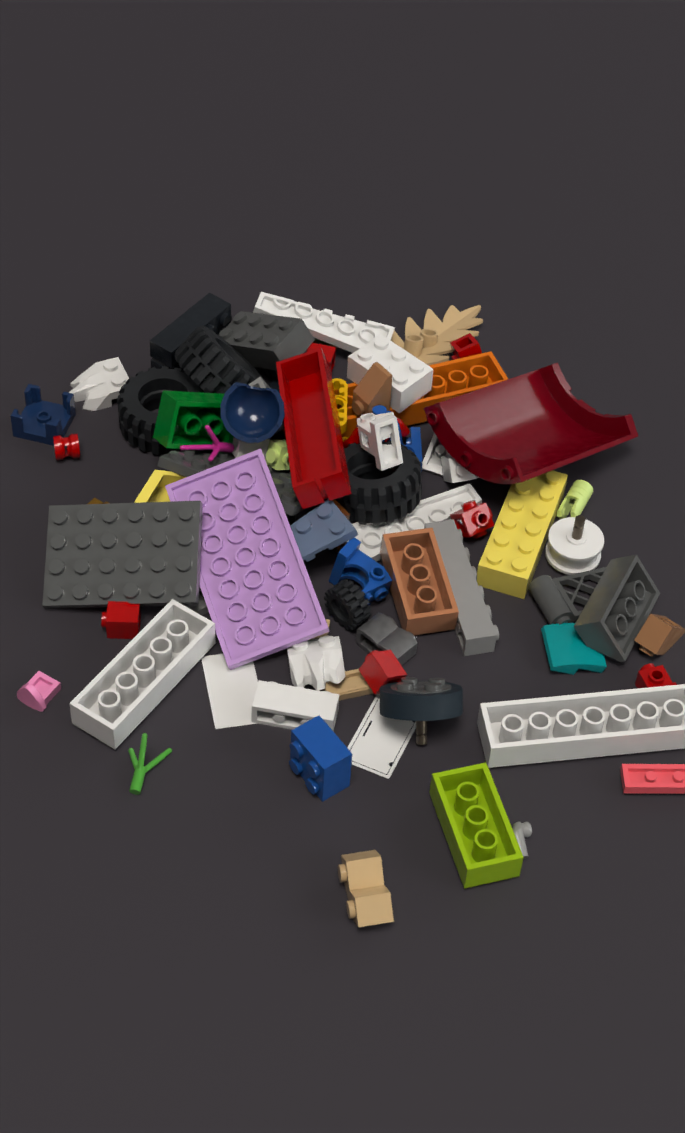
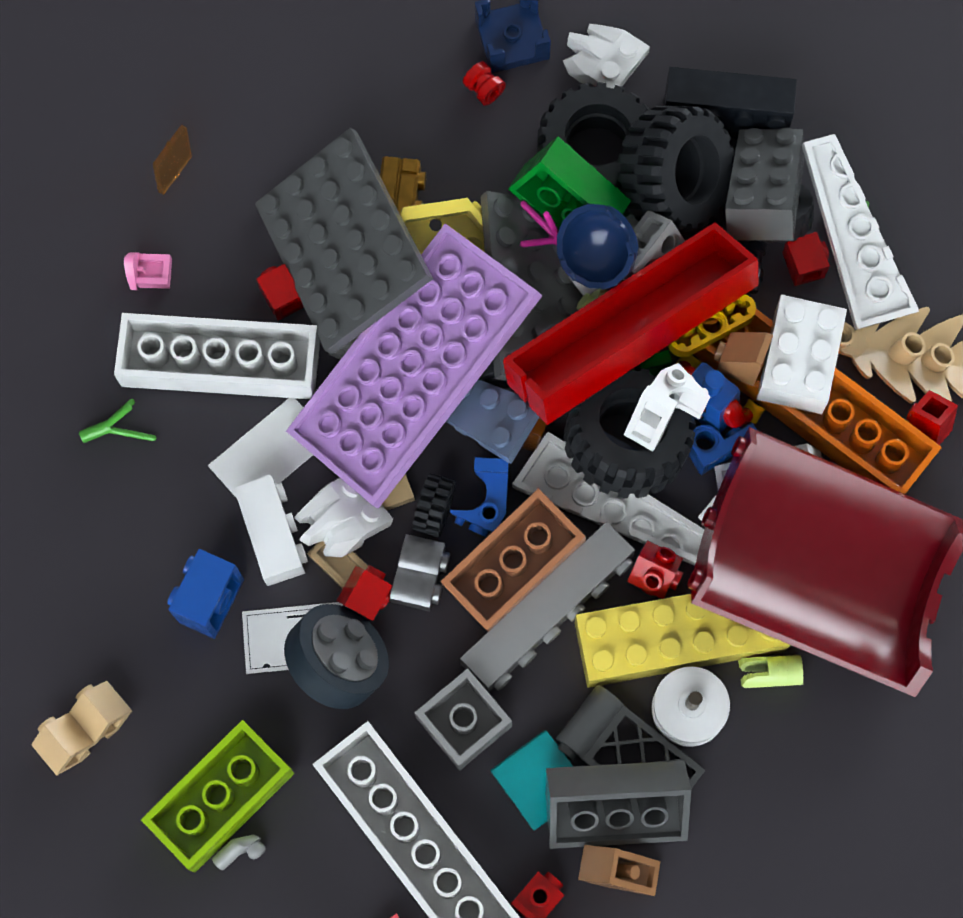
camera: 65 degrees right, 25 degrees up
none -> light grey brick [414,668,512,771]

